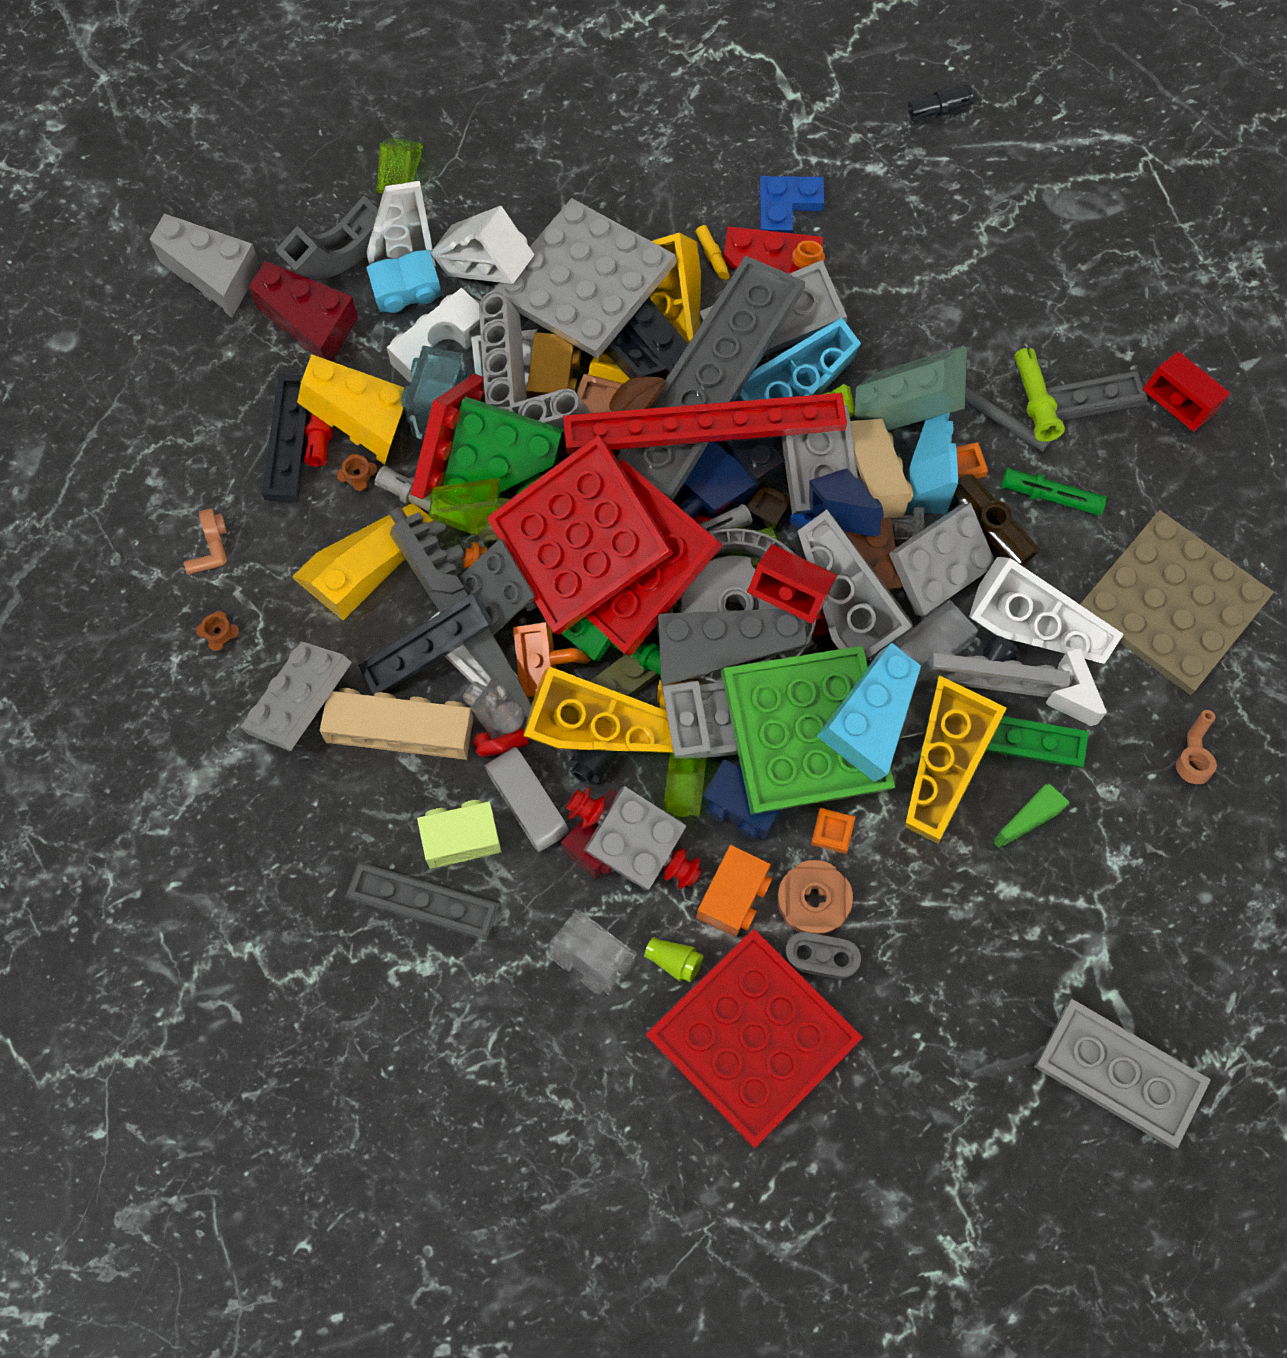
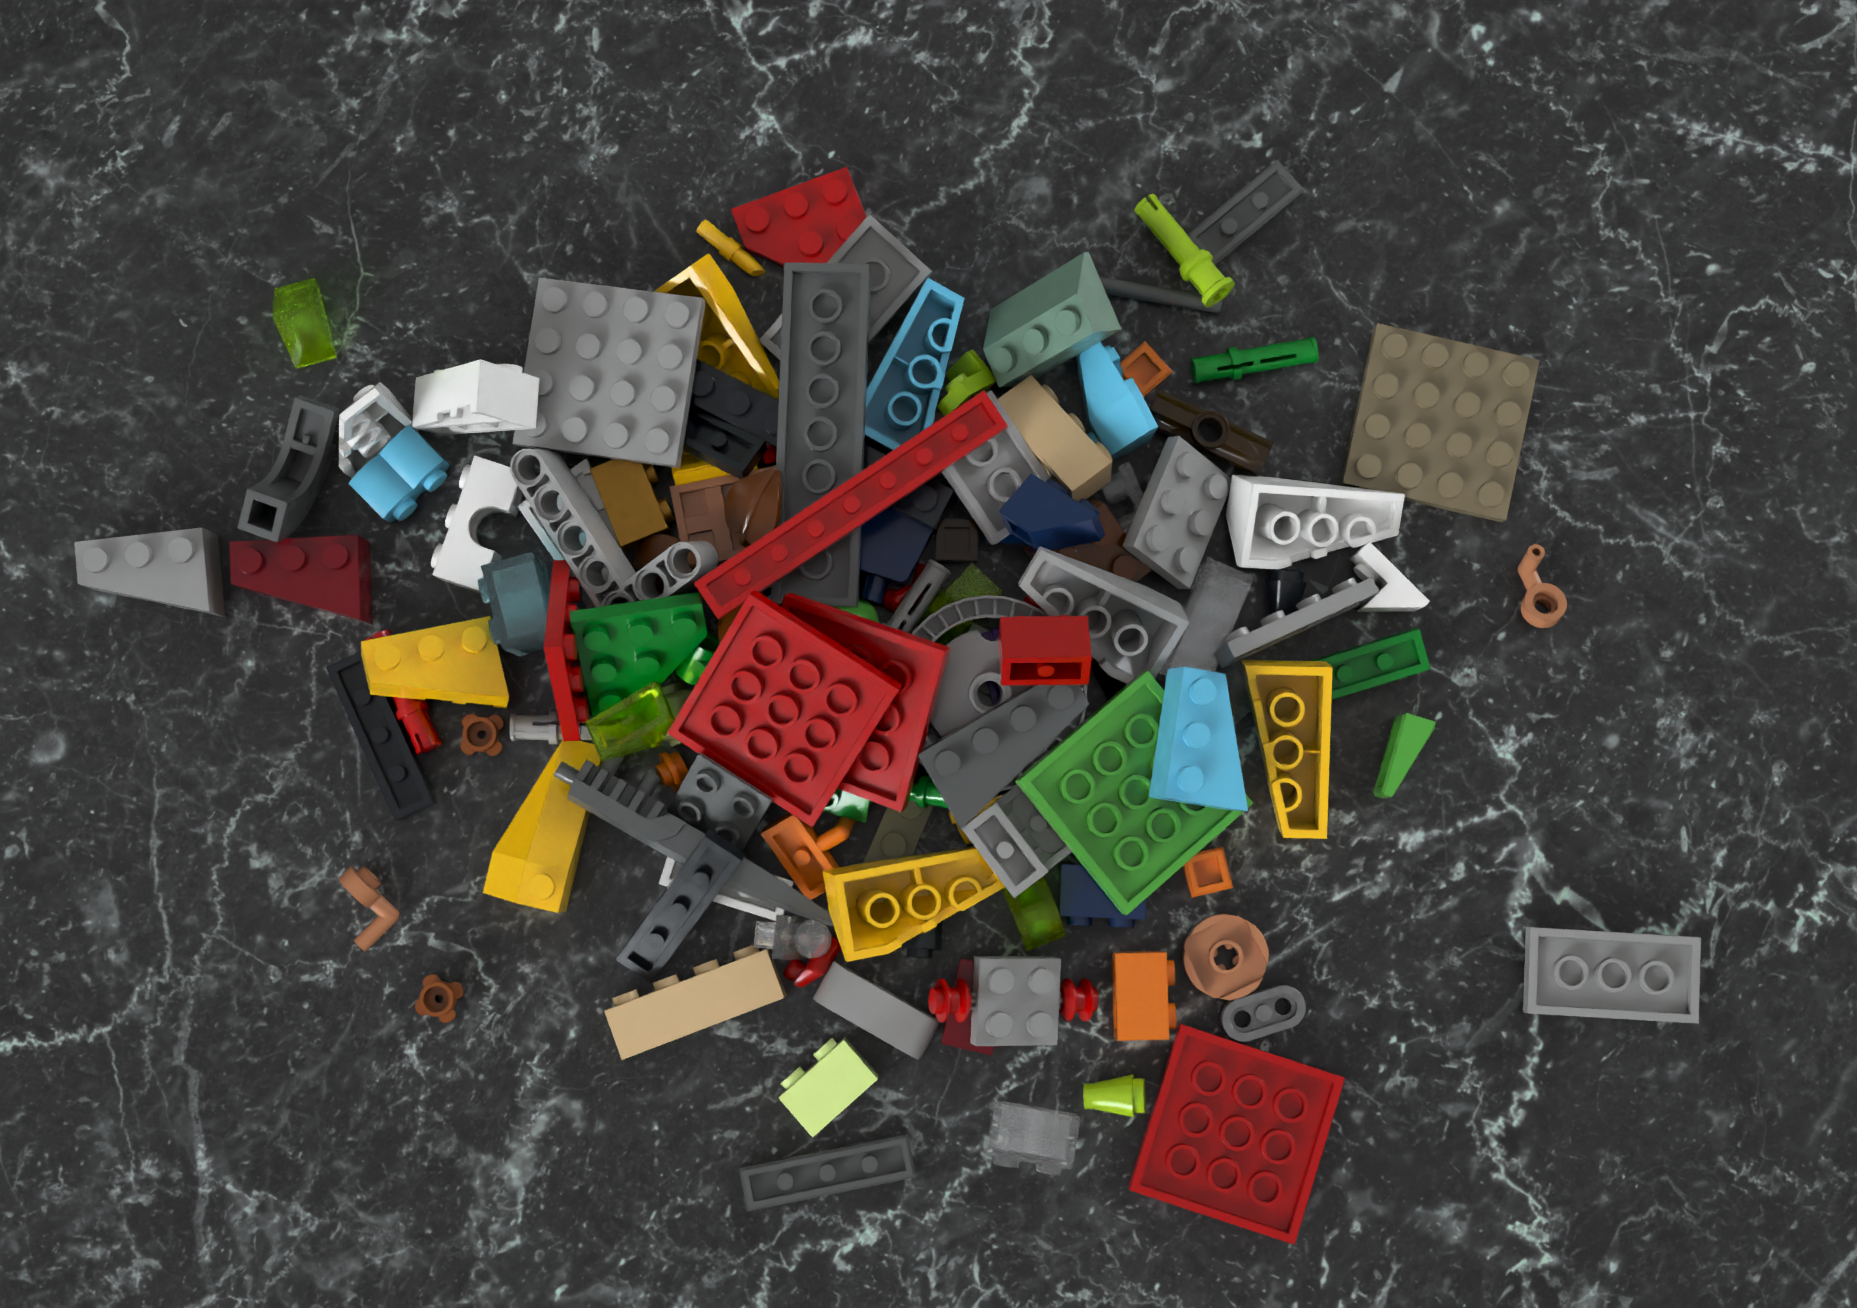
camera: 30 degrees left, 15 degrees up
light grey plate [240,641,352,751] -> none
blue plate [759,176,824,233] -> none
orange plate [792,240,825,269] -> none
red brick [1142,351,1231,432] -> none

